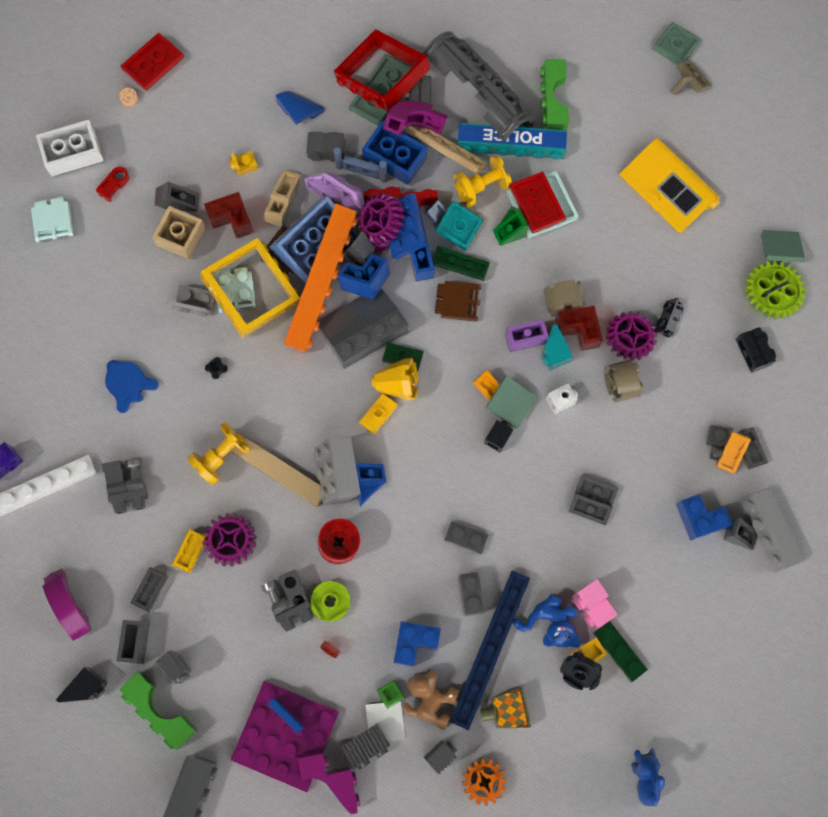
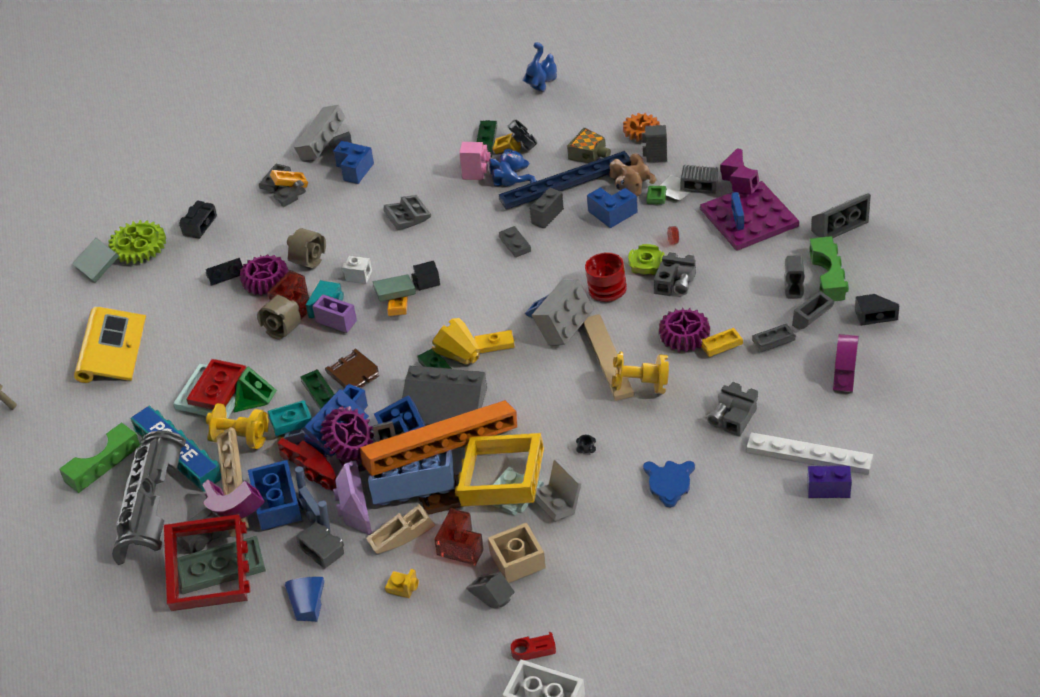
camera: 130 degrees left, 30 degrees down
light aqua plate [31,197,74,243] -> none

